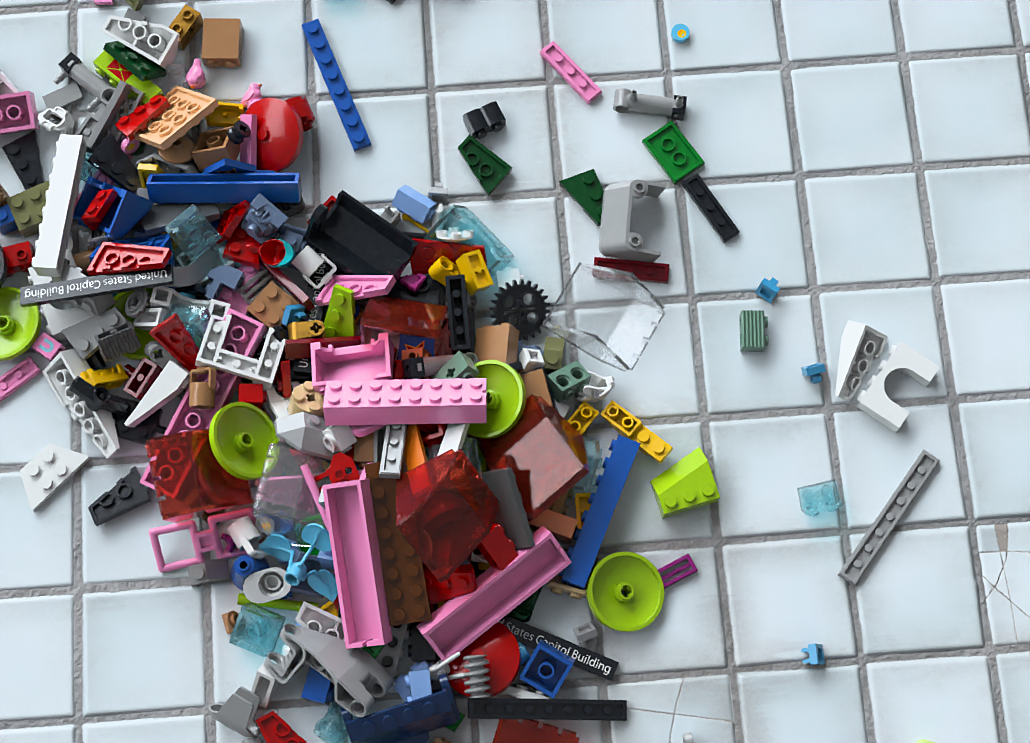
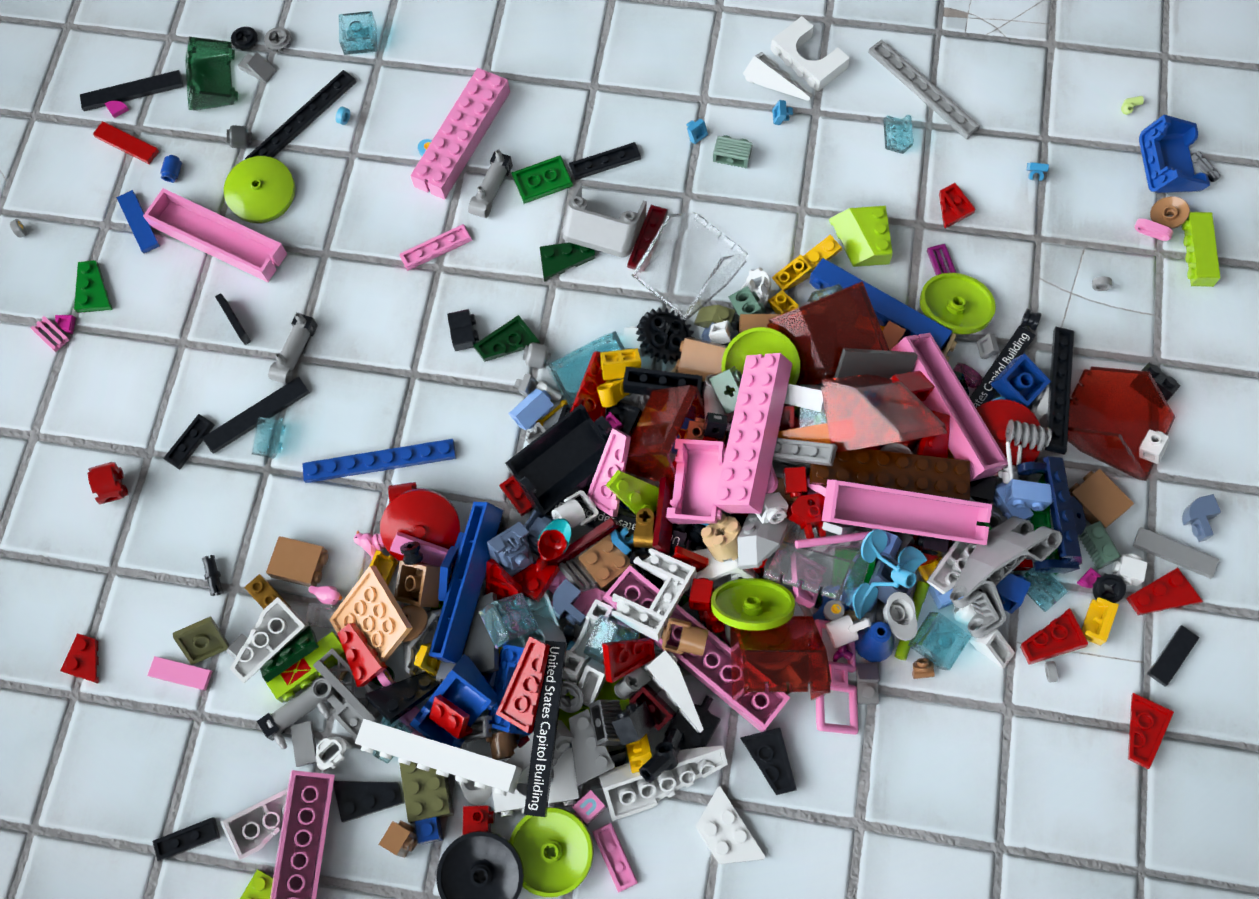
camera: 70 degrees left, 5 degrees down
light grey piece [208,686,261,737] -> none
white dish [436,227,474,243] -> none
none -> bright pink piece [410,68,510,200]
none -> light grey head [523,342,551,369]
none -> black brick [612,701,656,746]
none -> red brick [783,467,807,498]
none -> red wing [939,183,976,229]
none -> clear pink rock [953,362,983,388]
none -> black wheel [1020,309,1042,331]

